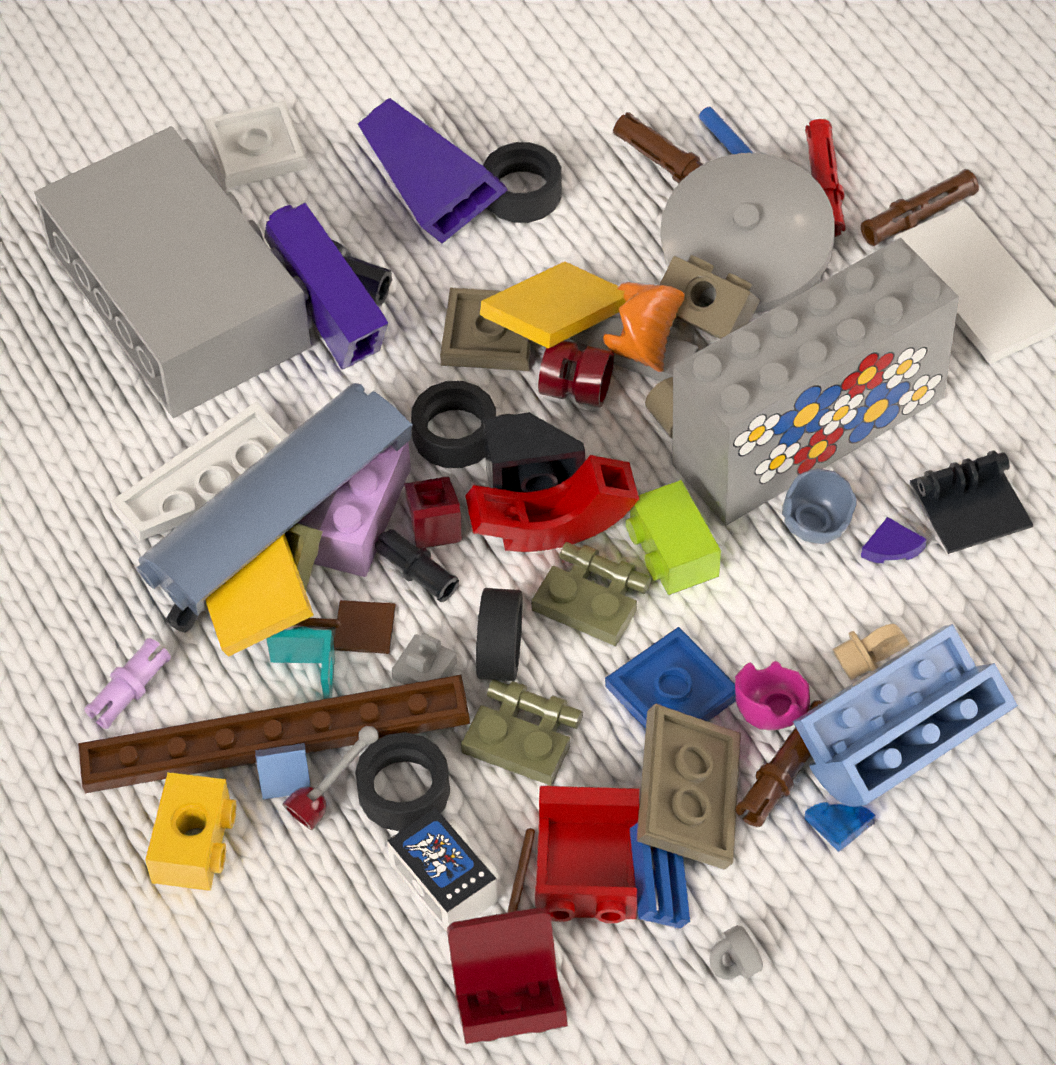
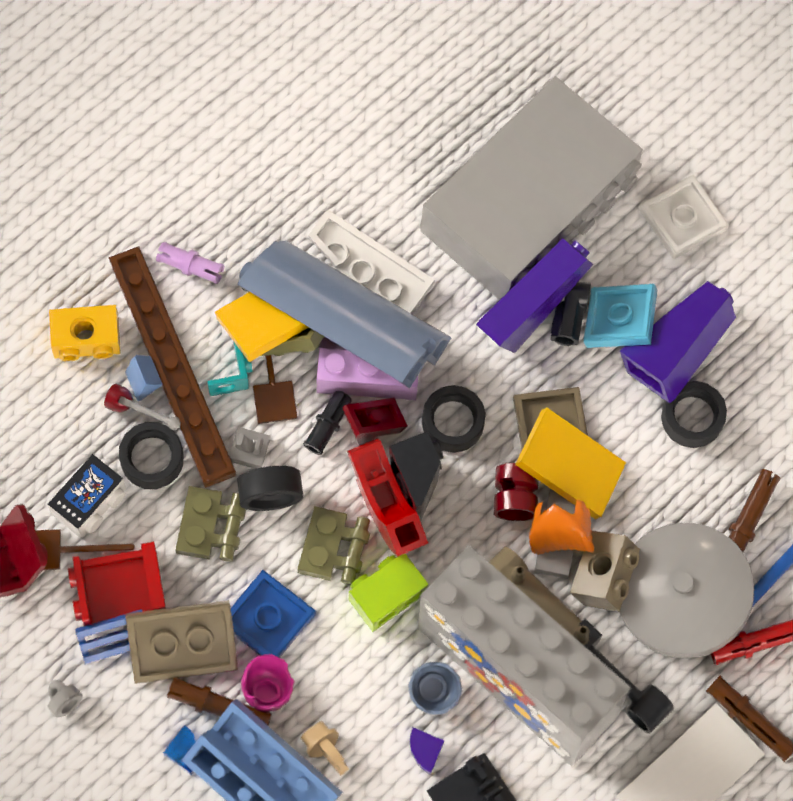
camera: 70 degrees right, 15 degrees up
none -> medium azure tile [584,284,658,348]

